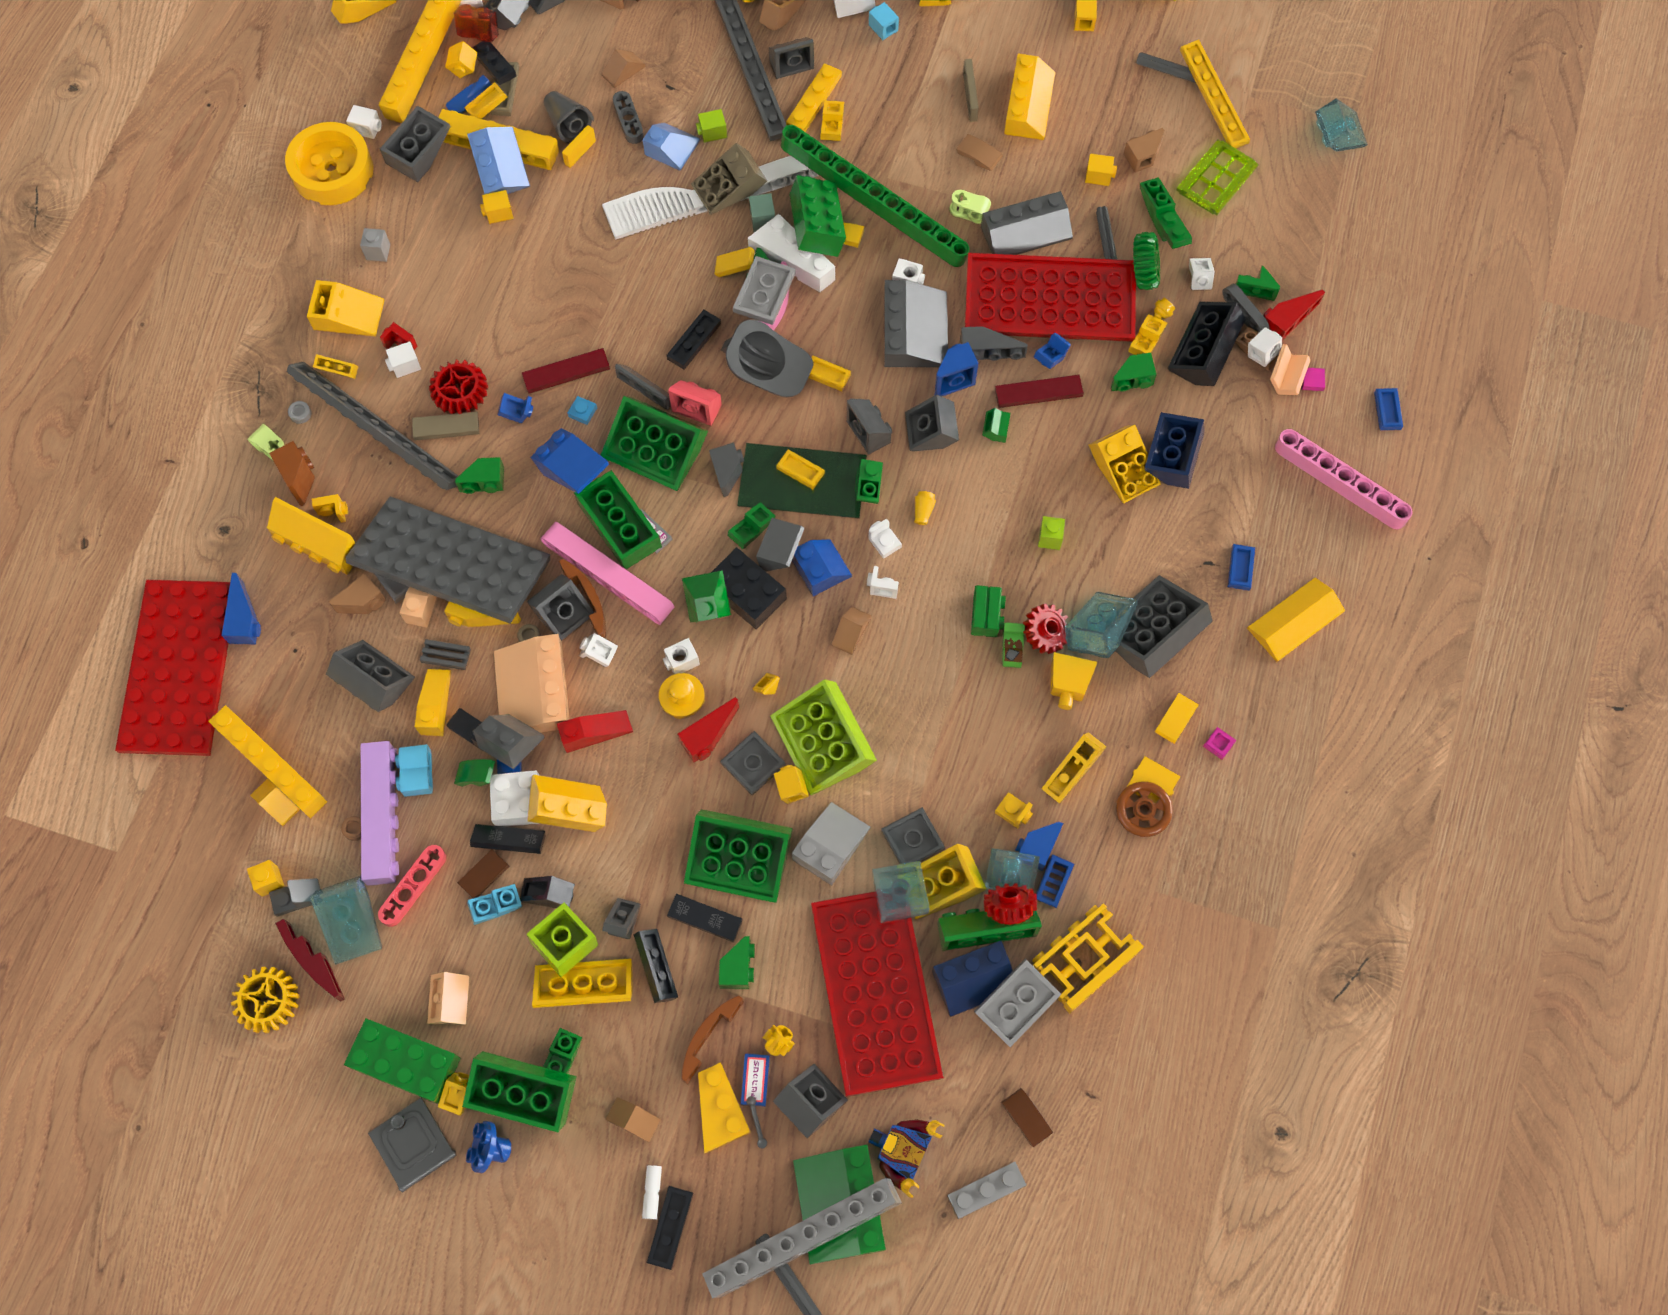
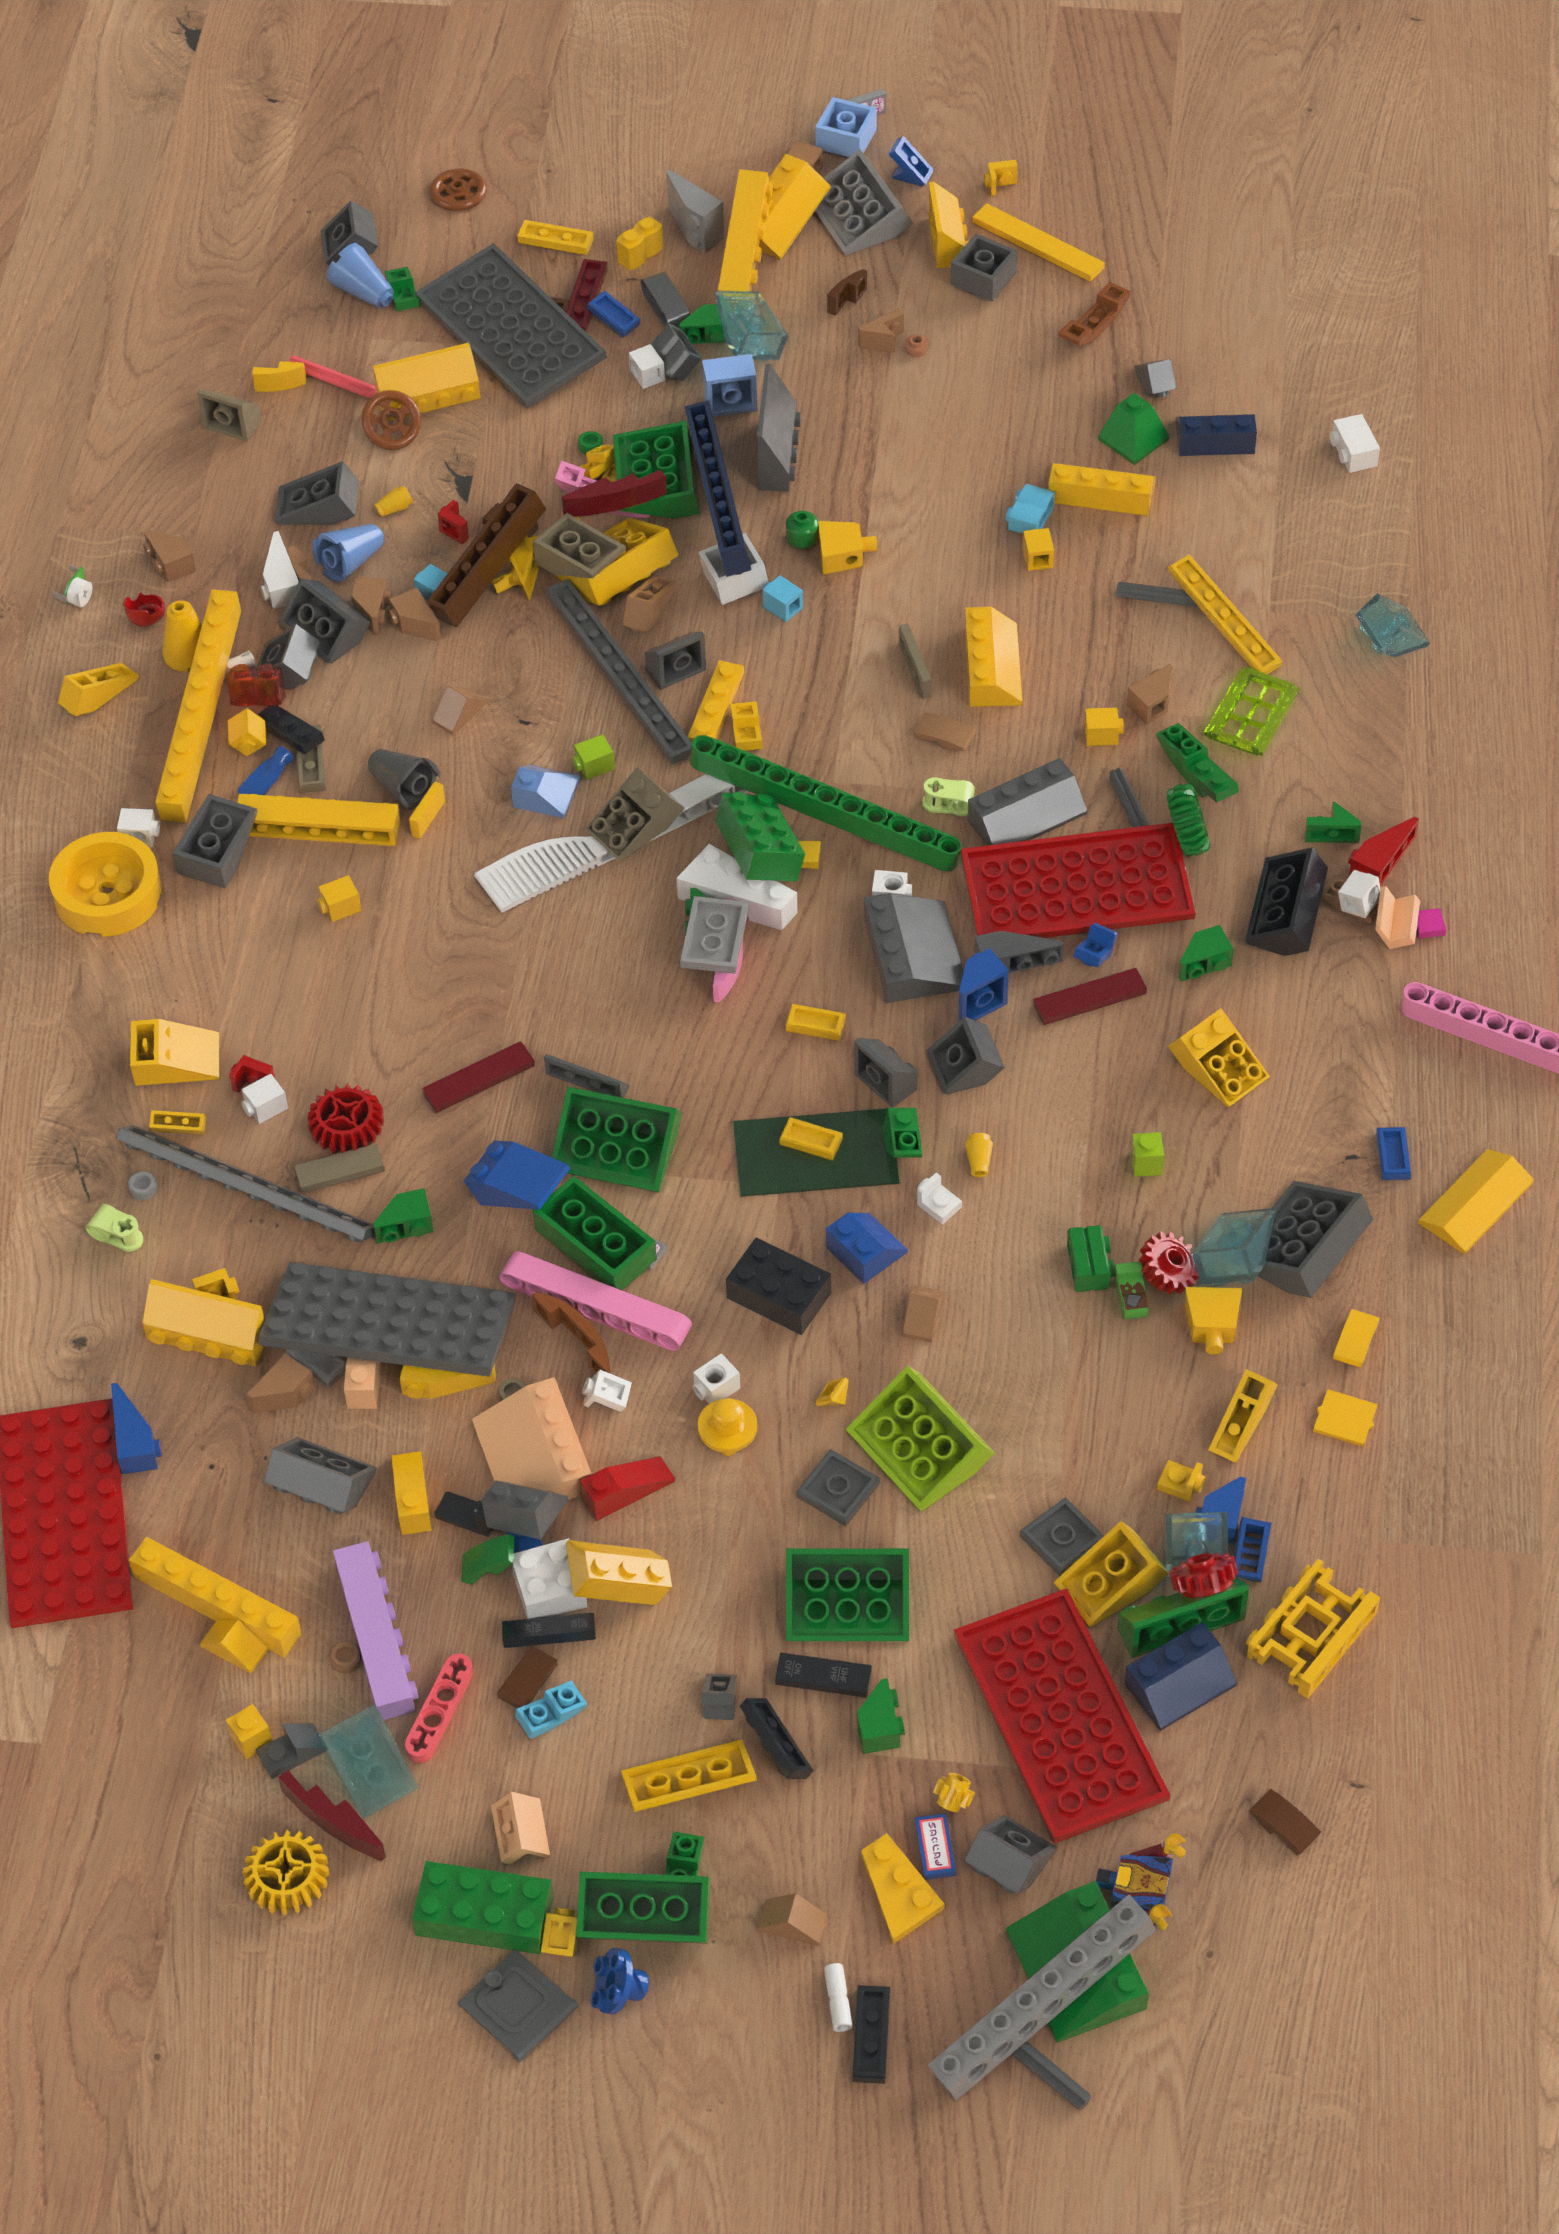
camera: 10 degrees left, 15 degrees down
dark orange slope [269,441,315,506] -> none
light grey brick [360,228,390,262] -> none
medium azure brick [395,744,433,797] -> none
dark grey tile [420,639,471,670] -> none
yellow tile [464,82,507,119] -> none
slope [467,127,530,194] -> none
blue bracket [497,393,533,424] -> none
black slope [520,876,575,908] -> none
dark grey slope [527,574,595,641] -> none
lime brick [527,902,598,977] -> none
dark azure plate [567,396,597,425] -> none
dark grey beam [613,91,644,144] -> none
black plate [666,309,721,370] -> none
coral slope [668,380,722,426] -> none
red slope [677,697,739,762] -> none
green slope [682,570,731,623] -> none
dark orange slope [682,996,744,1085] -> none
dark grey slope [709,442,744,497] -> none
yellow tile [714,247,755,278] -> none
dark grey piece [721,320,813,397] -> none
green slope [727,502,776,549] -> none
dark grey hinge [746,1096,767,1149] -> none
sand green piece [749,193,775,233] -> none
dark grey slope [756,518,805,572] -> none
yellow brick [774,765,809,804] -> none
light grey slope [792,802,871,886] -> none
white bracket [867,566,899,599] -> none
clear light blue brick [872,861,930,923] -> none
light grey plate [947,1162,1026,1219] -> none
light grey plate [974,959,1061,1047] -> none
green piece [982,408,1011,443] -> none
dark orange plate [1116,782,1173,837] -> none
yellow slope [1128,314,1167,355] -> none
dark blue slope [1145,412,1204,489] -> none
yellow plate [1154,297,1176,319] -> none
white bracket [1189,258,1215,290] -> none
dark pink tile [1203,727,1236,760] -> none
dark grey beam [1222,283,1269,332] -> none
blue tile [1374,388,1403,430] -> none

